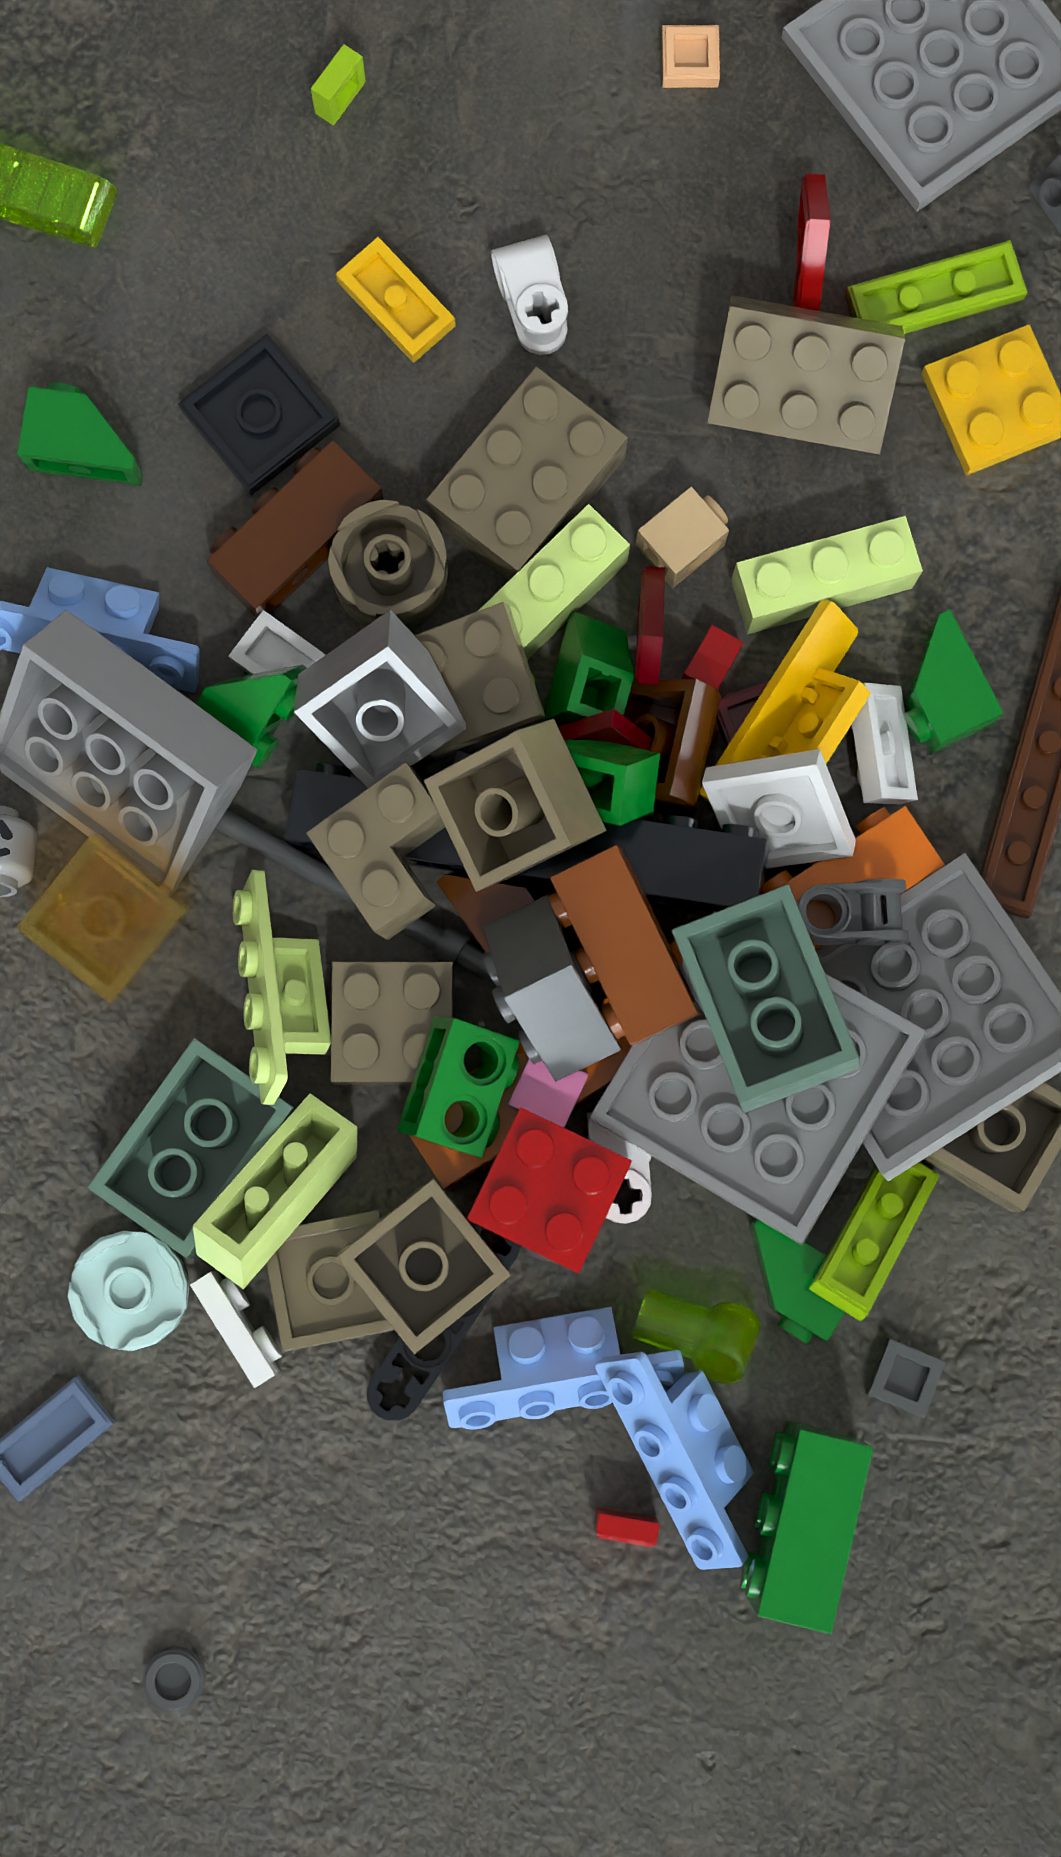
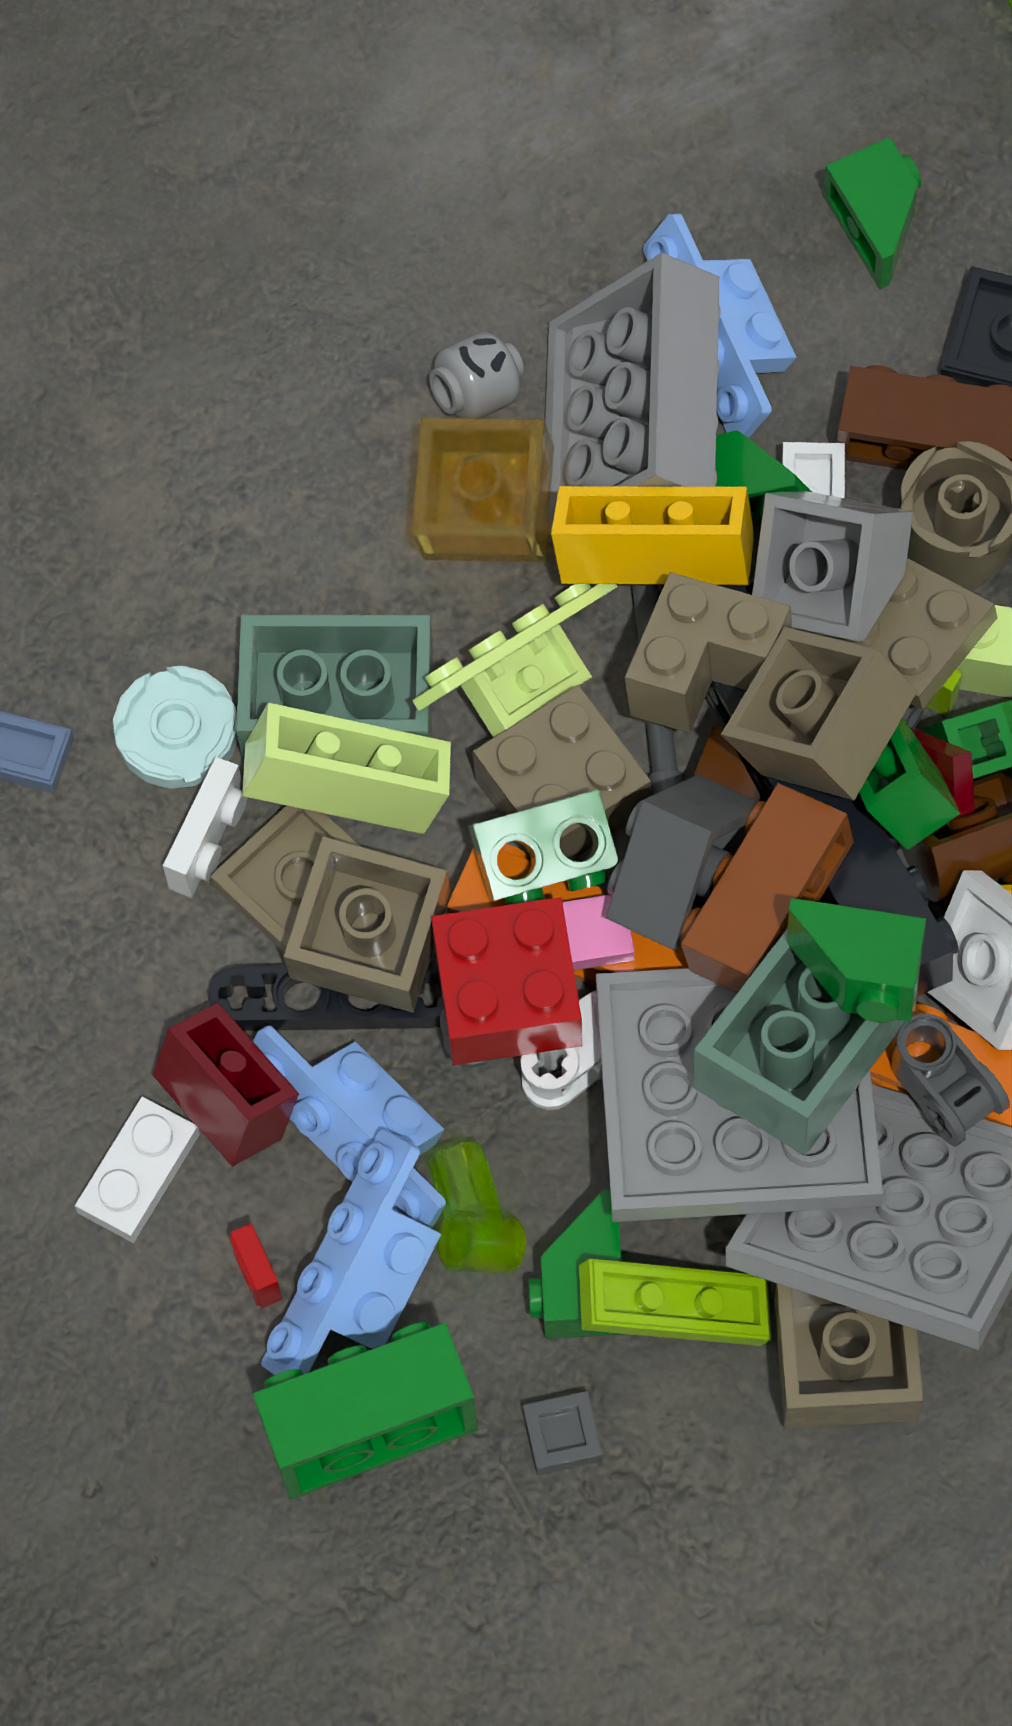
camera: 60 degrees right, 15 degrees down
none -> white plate [75,1097,200,1243]
none -> dark red brick [152,1003,299,1167]
none -> yellow brick [551,486,754,585]
none -> green slope [787,898,926,1023]

